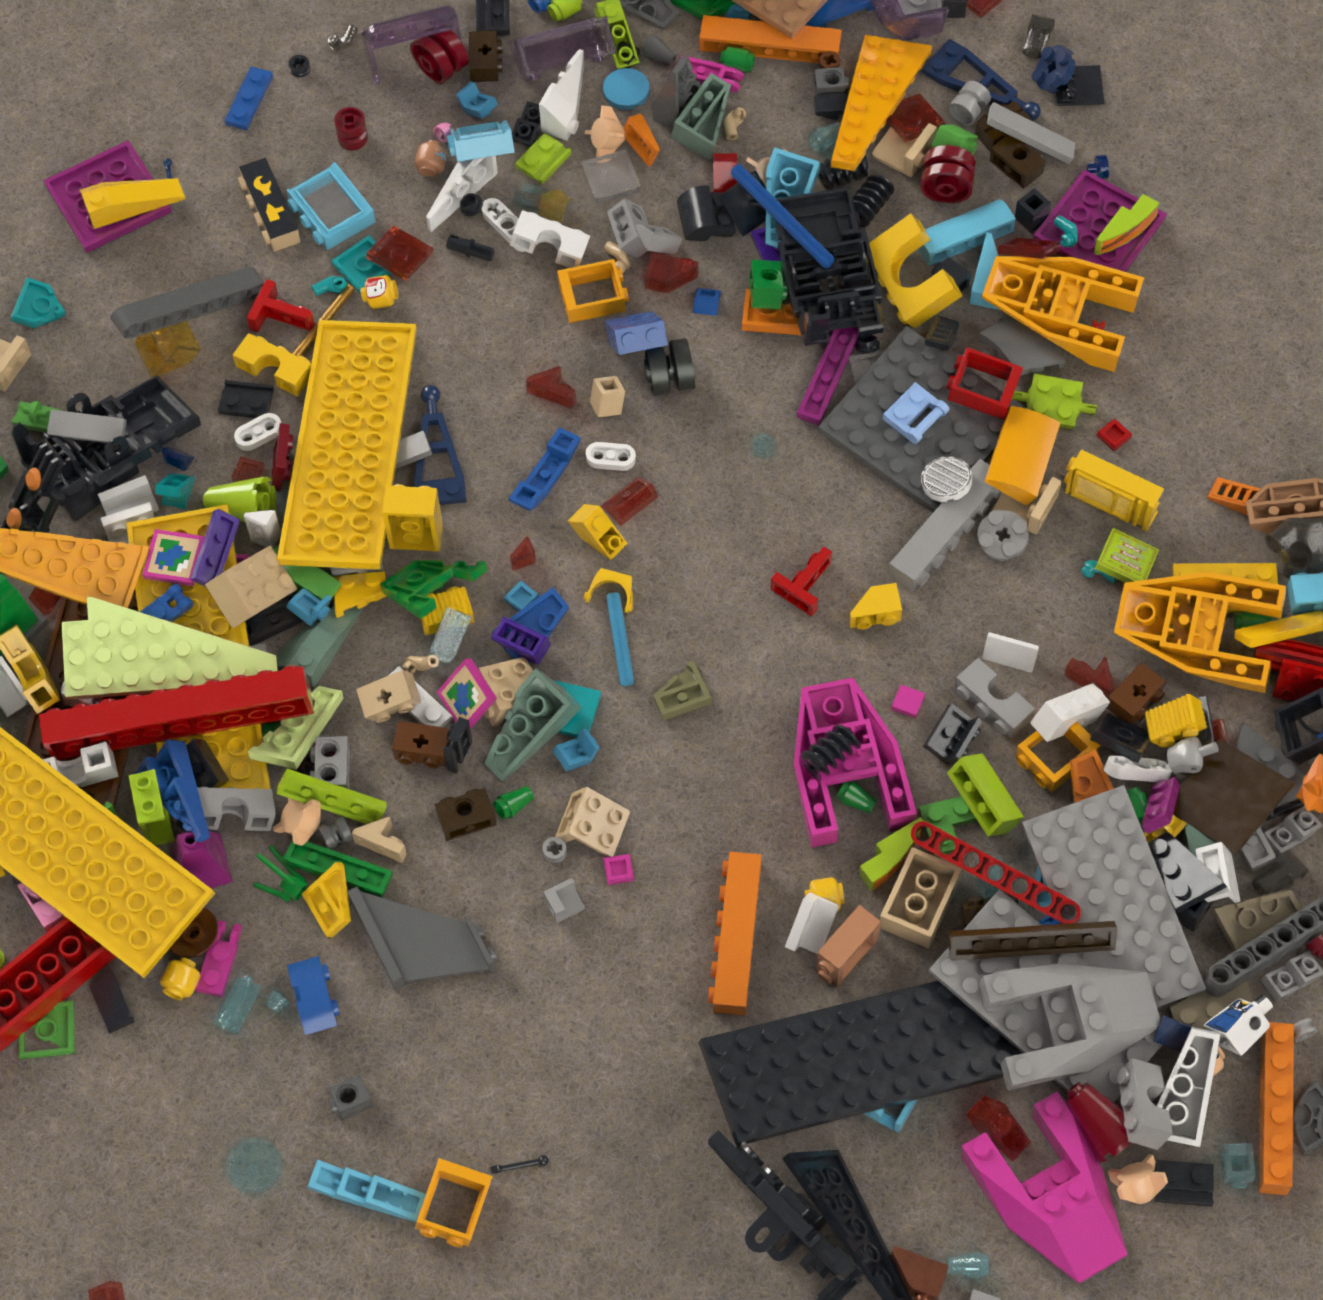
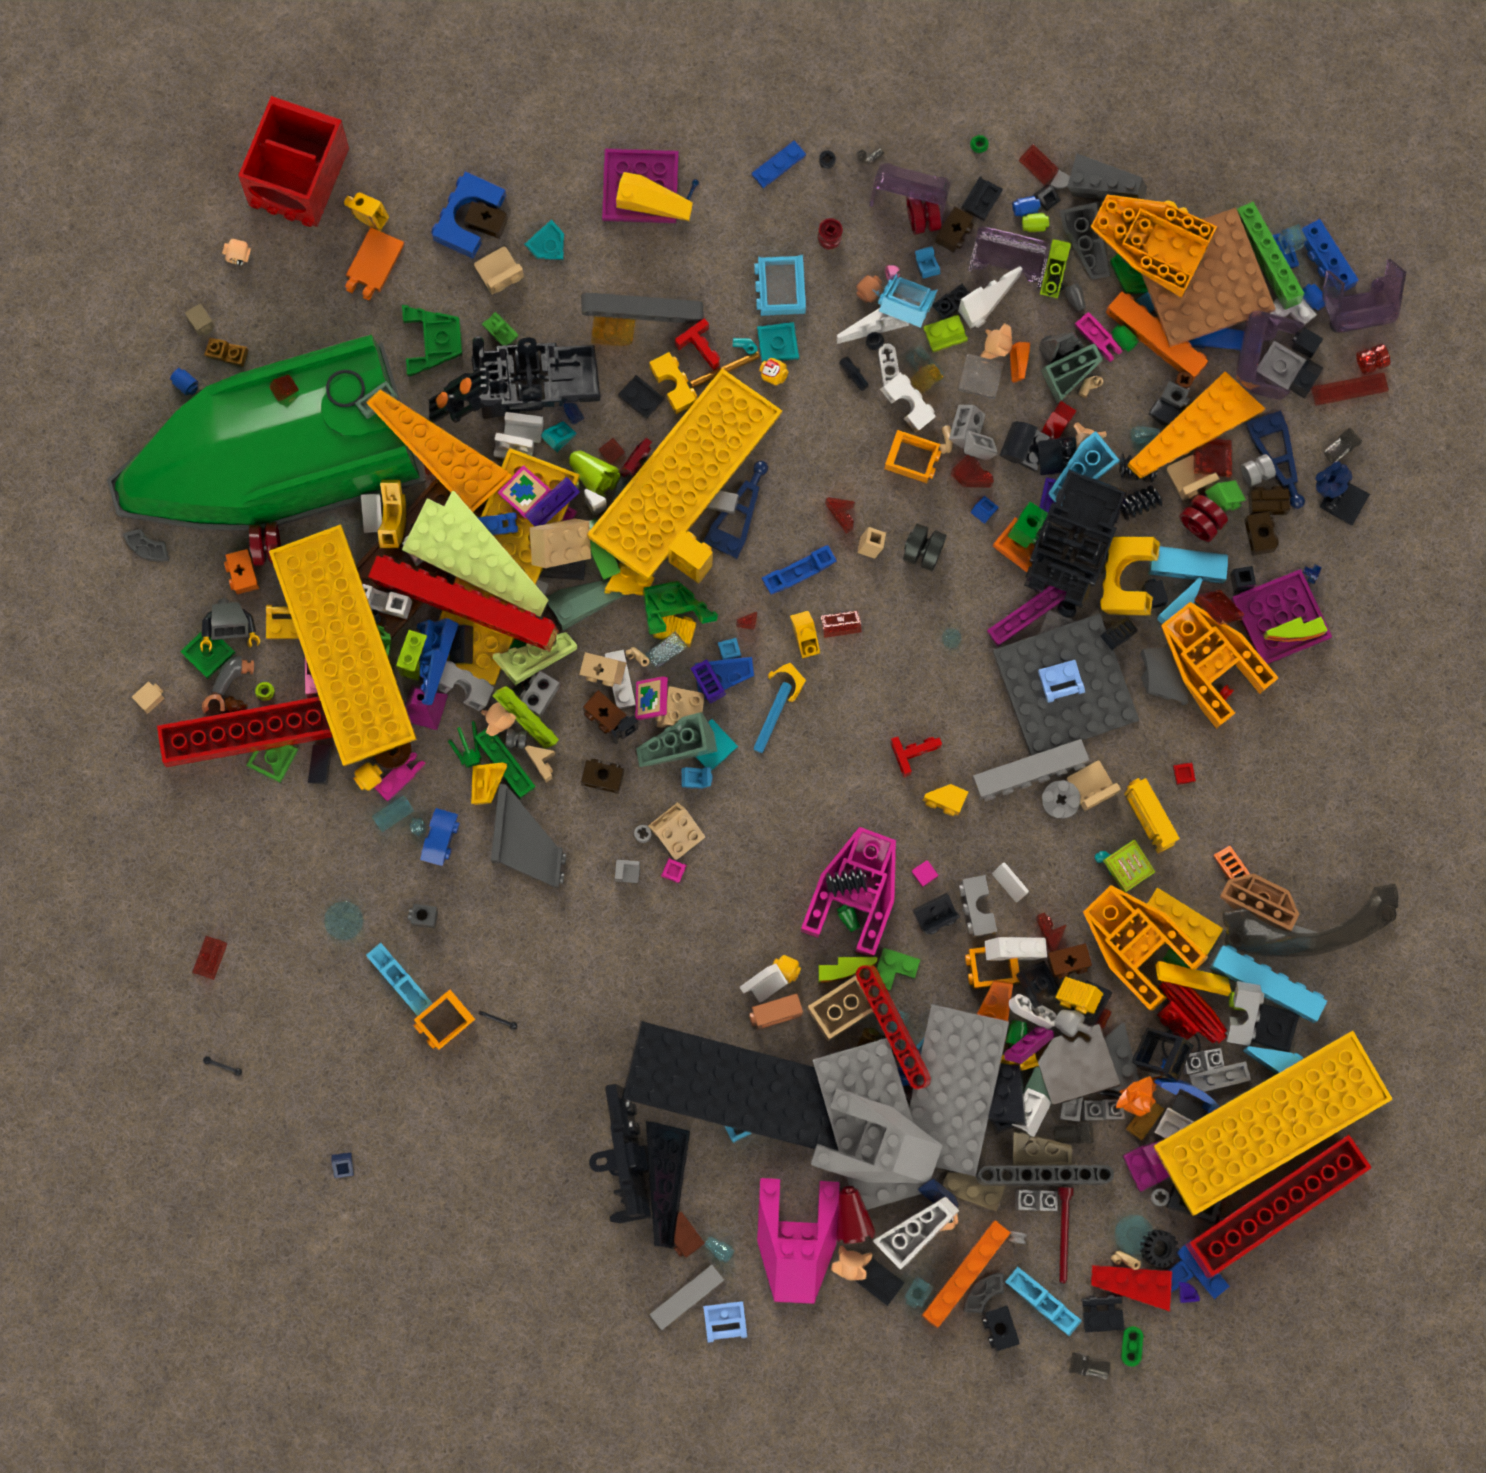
camera: 25 degrees right, 15 degrees up
light grey tile [47,410,126,445] -> none
white plate [234,413,281,451] -> none
black brick [237,158,301,252] -> none
dark azure bracket [286,588,332,626] -> none
clear red tile [366,226,434,281] -> none
green cone [493,786,534,820] -> none
white plate [586,442,636,471] -> none
dark azure tile [603,68,650,110] -> none
brick [604,311,668,355] -> none
olive wing [653,660,712,721] -> none
orange brick [708,851,762,1016] -> none
blue axle [731,164,834,269] -> none
tile [921,457,972,502] -> none
red window [946,347,1023,420] -> none
lime brick [947,753,1024,837] -> none
dark brown plate [949,921,1117,961] -> none
clear red slope [966,1095,1031,1161] -> none
light orange slope [984,406,1060,506] -> none
light grey tile [987,102,1075,164] -> none
lime plate [1012,374,1097,430] -> none
teal arm [1054,215,1078,248] -> none
light grey arch [1117,1058,1173,1150] -> none
white torso [1203,994,1273,1056] -> none

